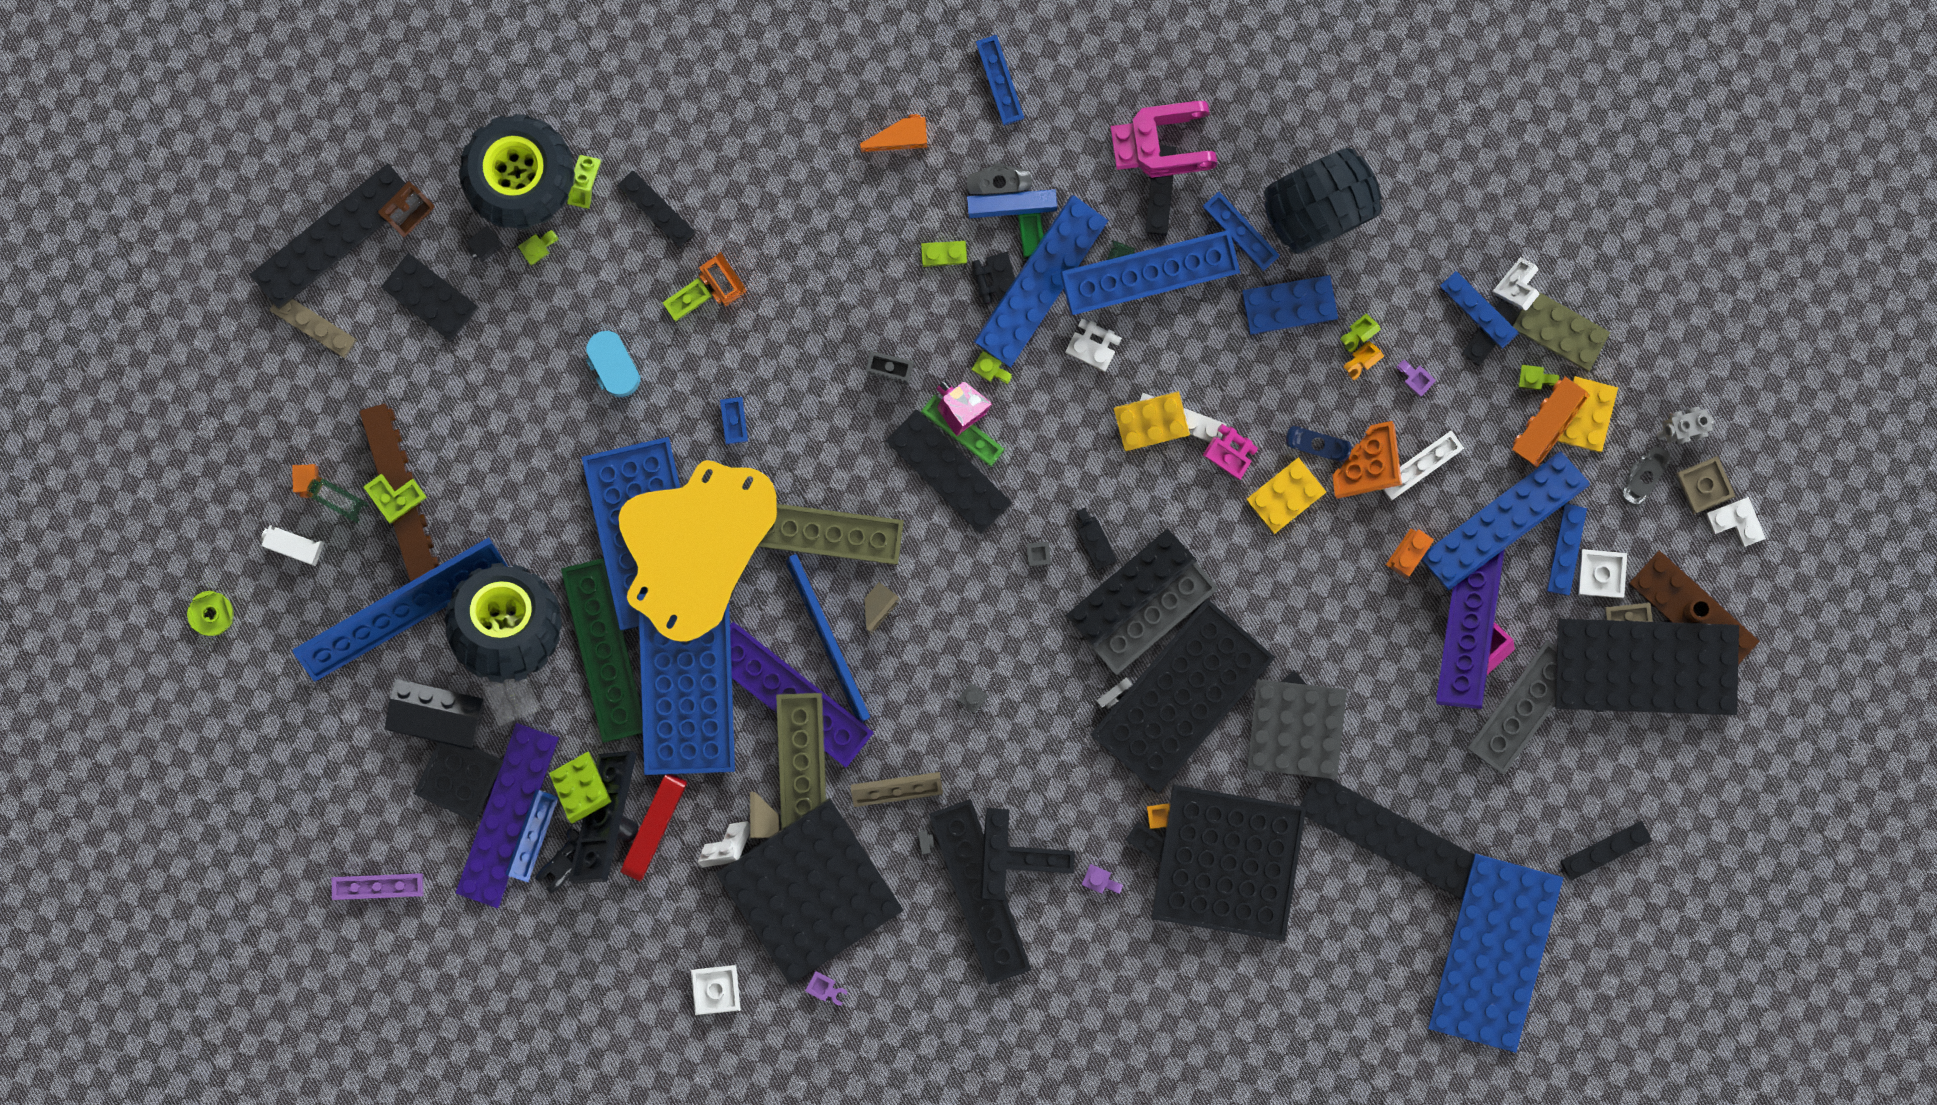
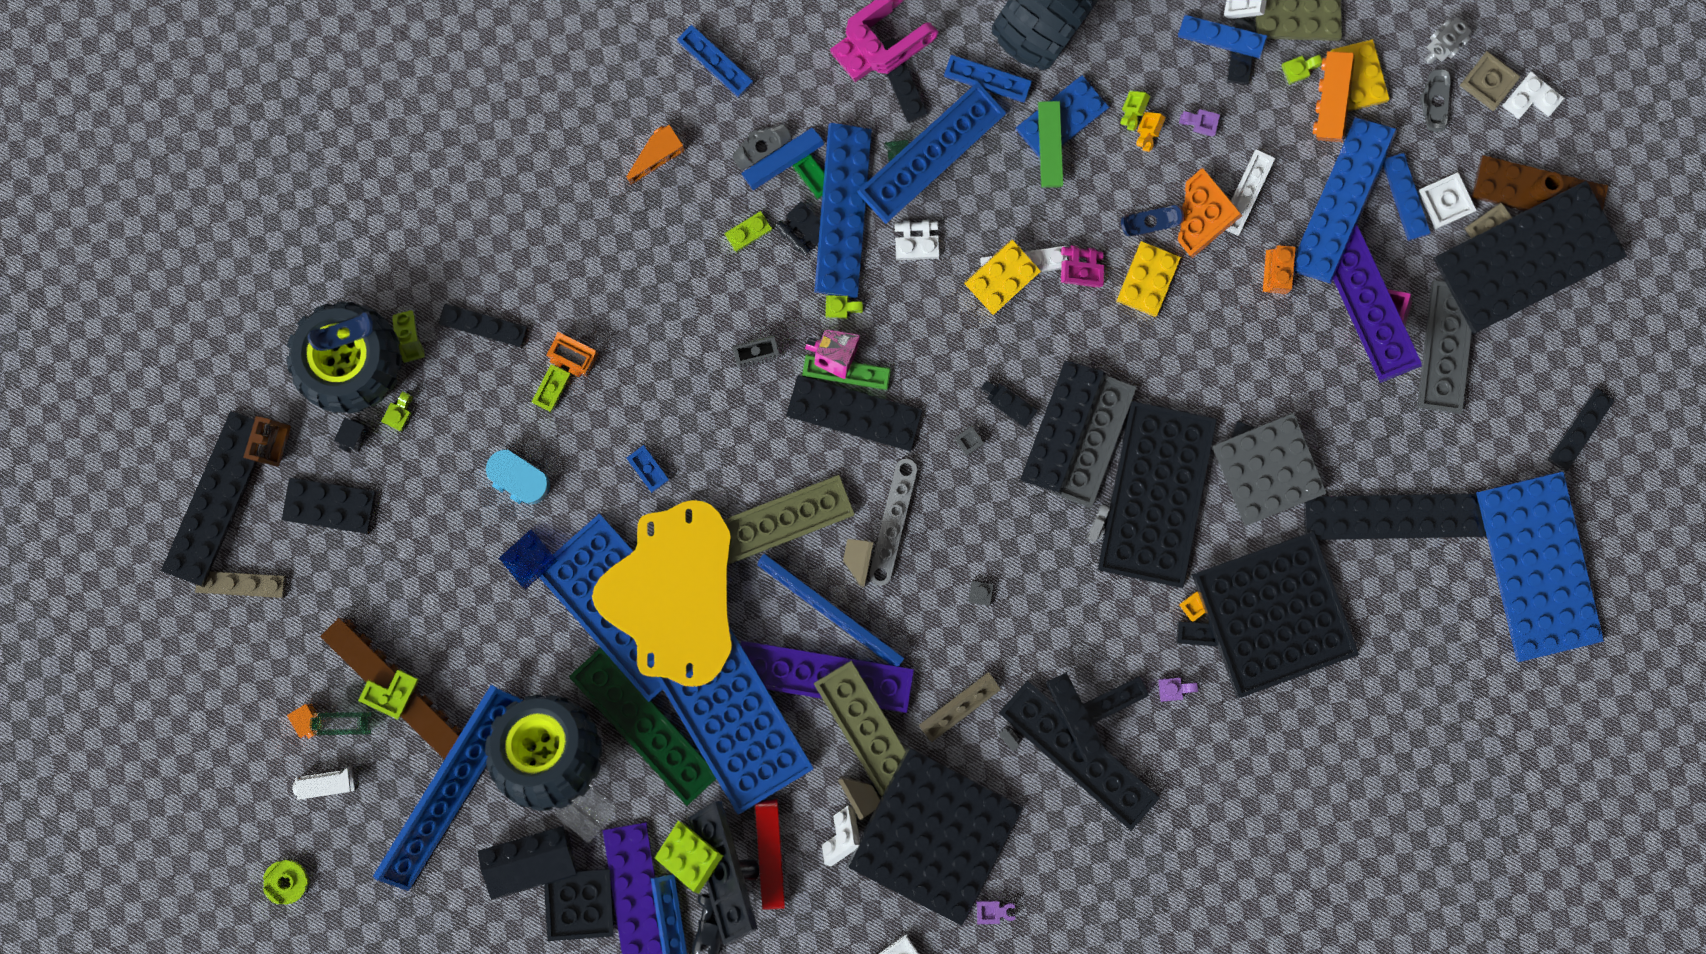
camera: 30 degrees left, 0 degrees up
none -> dark blue piece [308,312,373,351]
none -> clear blue plate [499,529,558,590]
none -> light grey plate [869,459,917,586]
none -> bright green tile [1038,101,1063,188]

